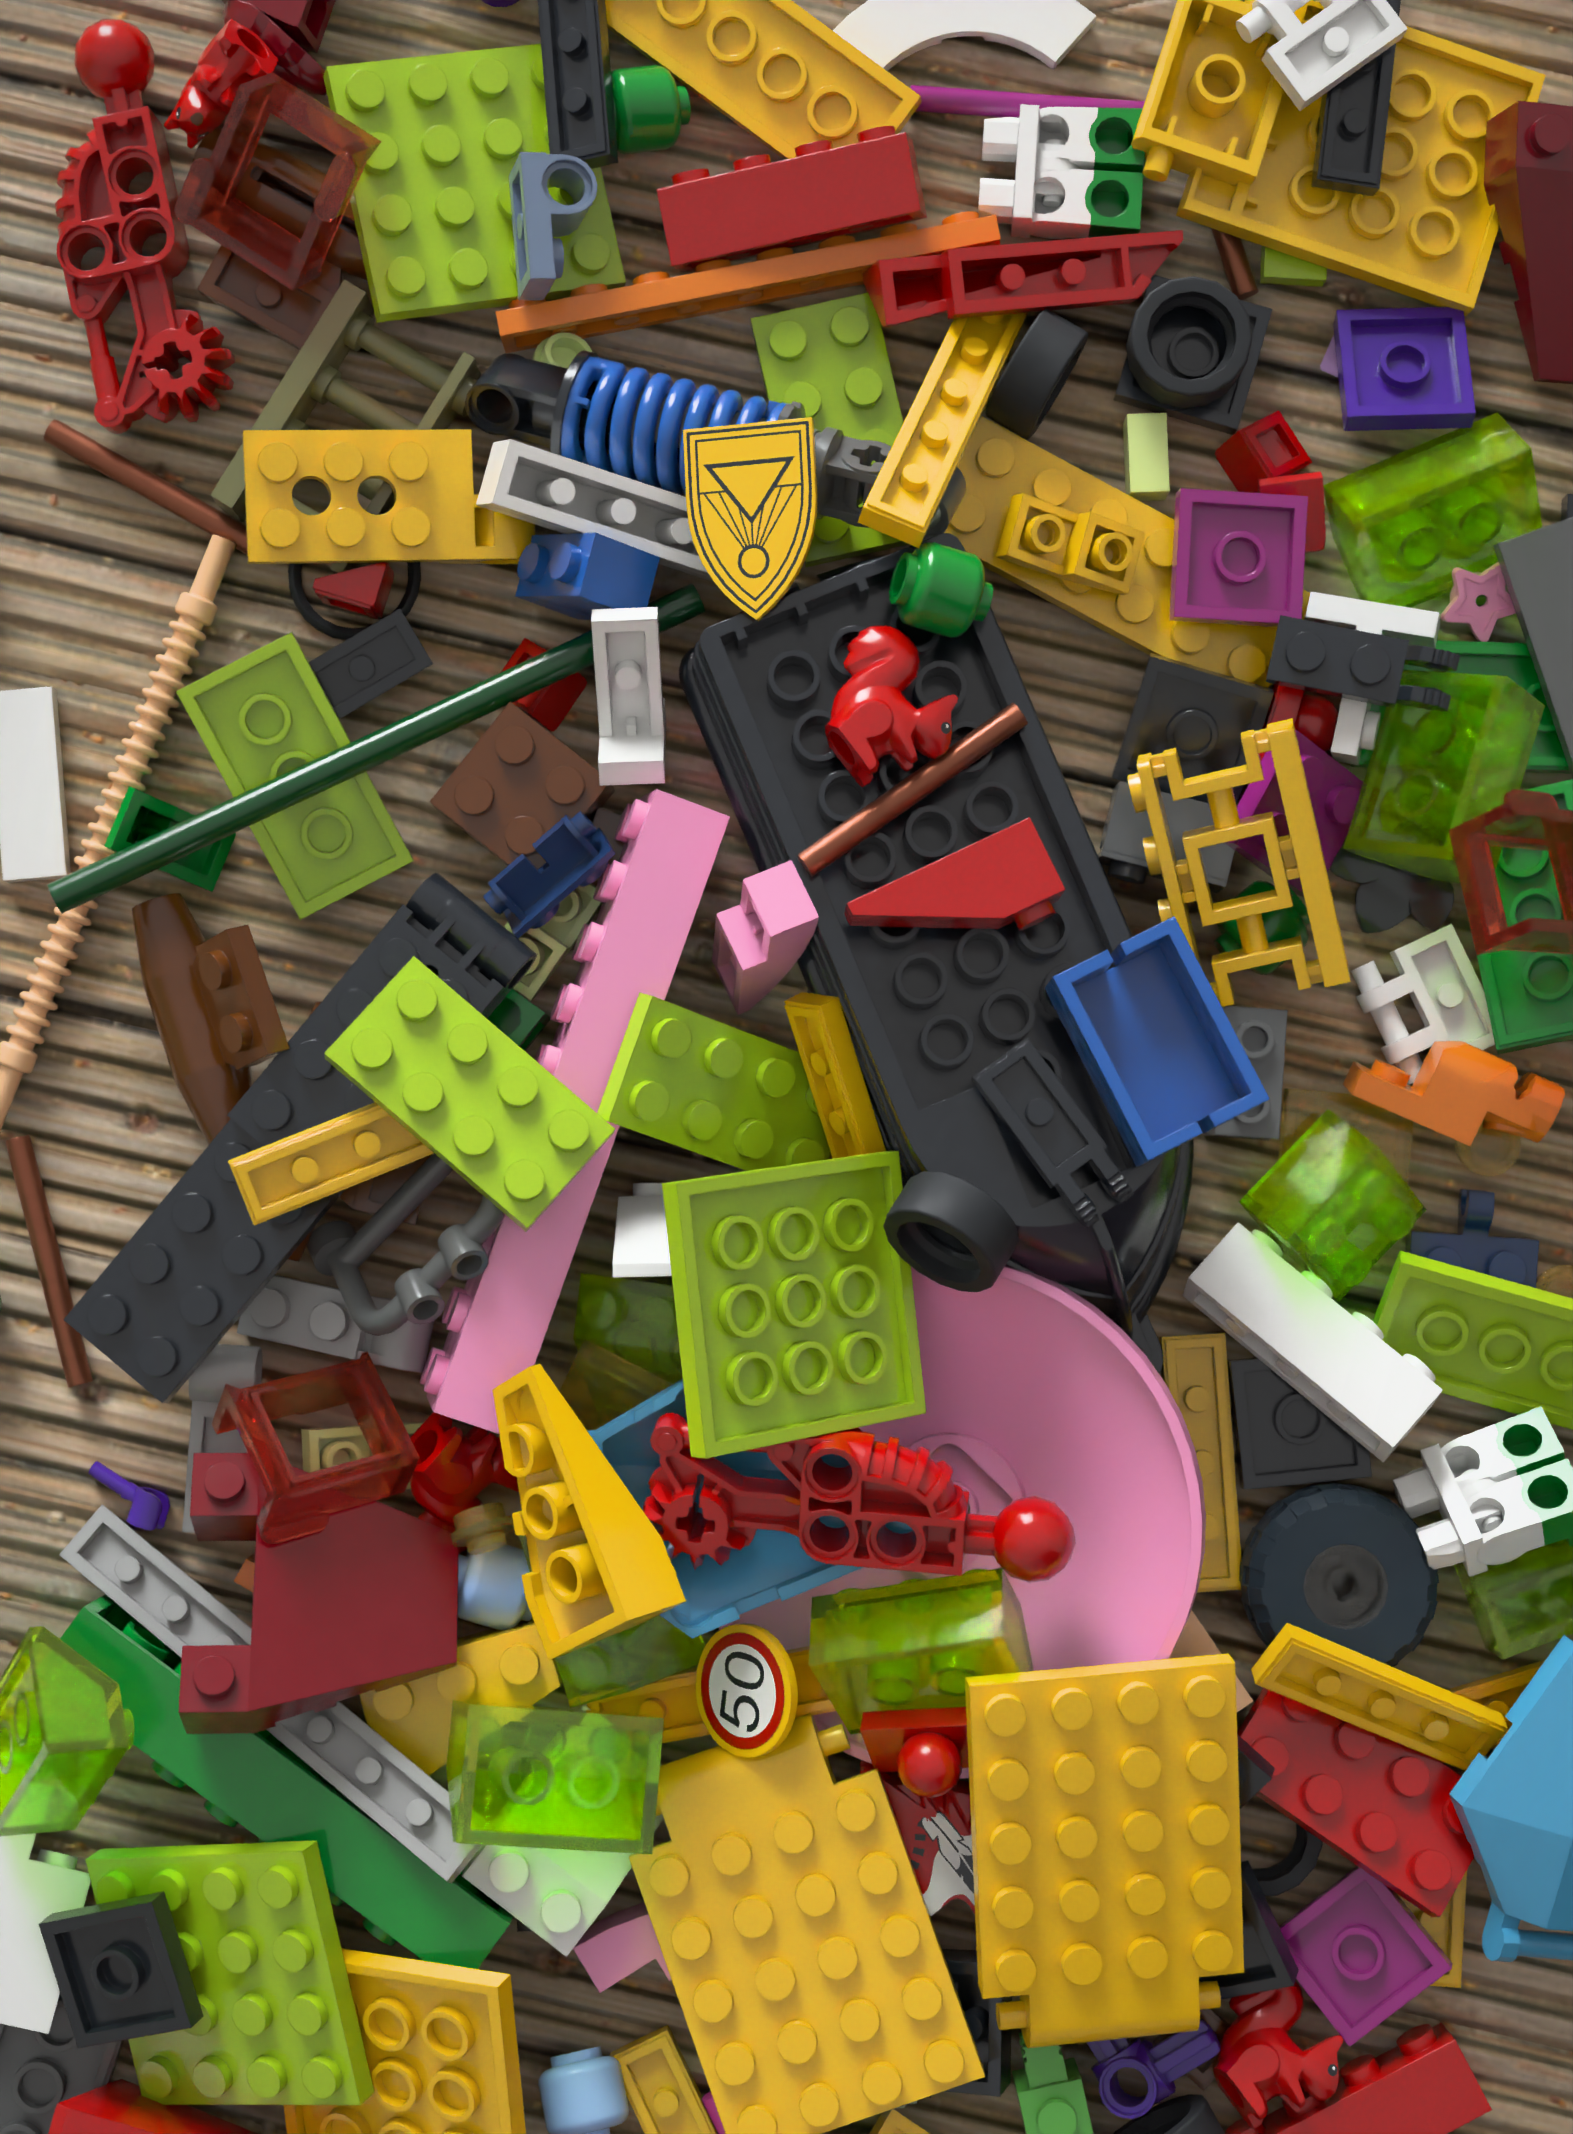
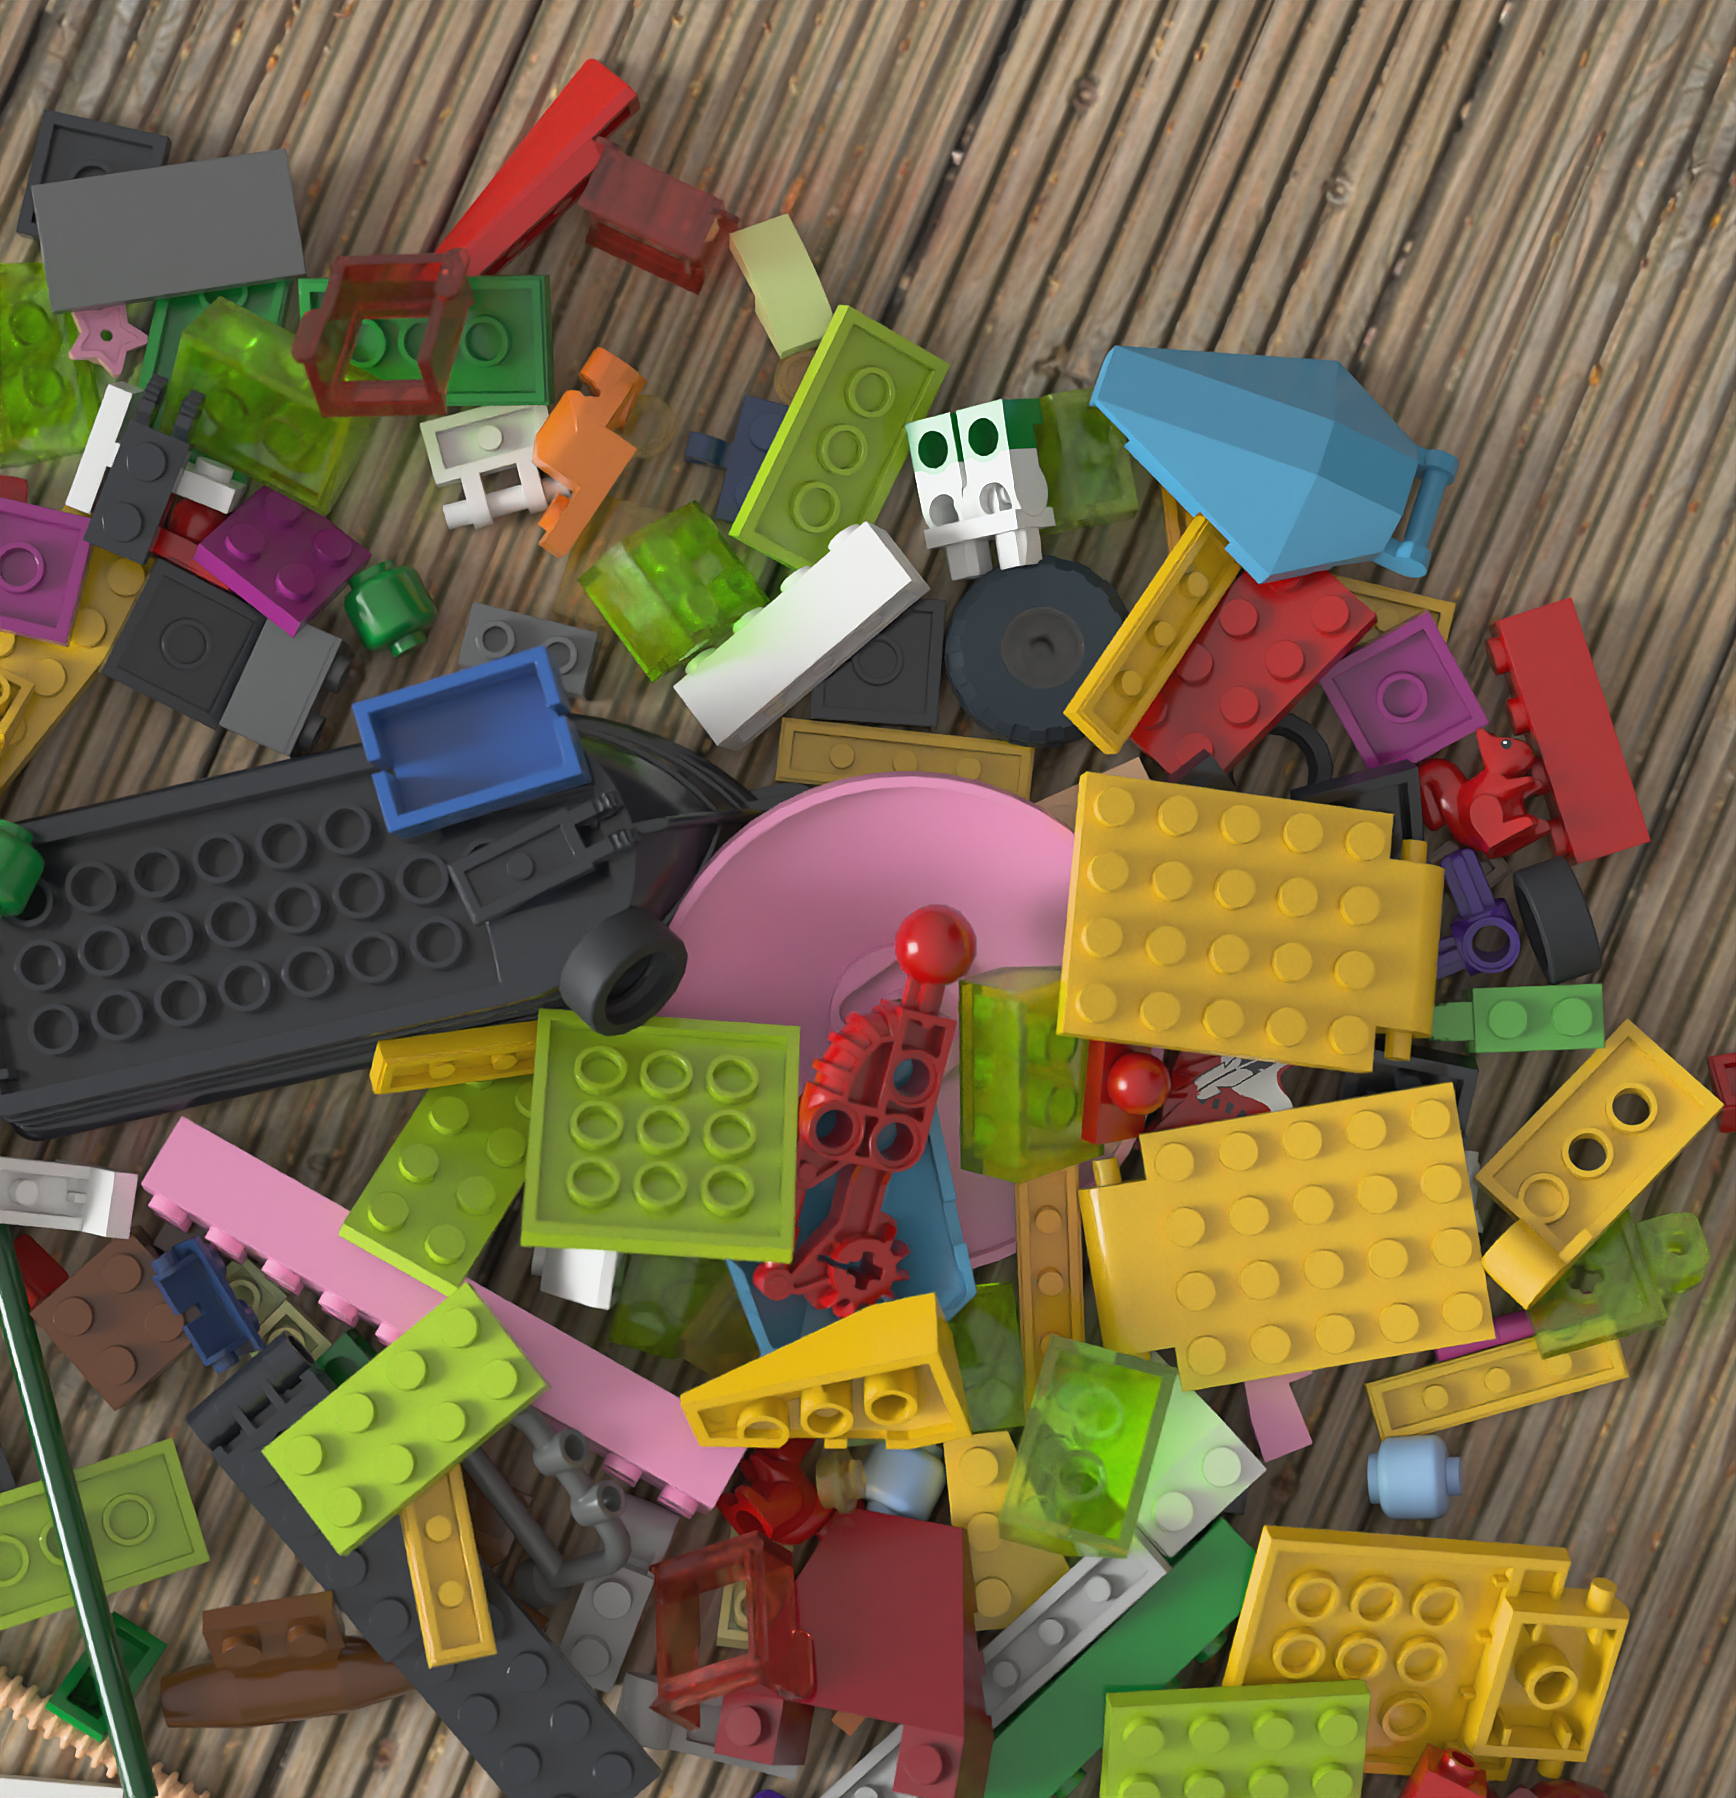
camera: 80 degrees left, 0 degrees up
piece [696,1623,798,1758] -> none
bright pink slope [712,860,819,1015] -> none
copper bar [797,703,1028,877] -> none
red animal [825,626,958,787] -> none
red slope [844,817,1066,930] -> none
yellow fence [1128,718,1351,1007] -> none
black plate [1330,820,1454,934] -> none

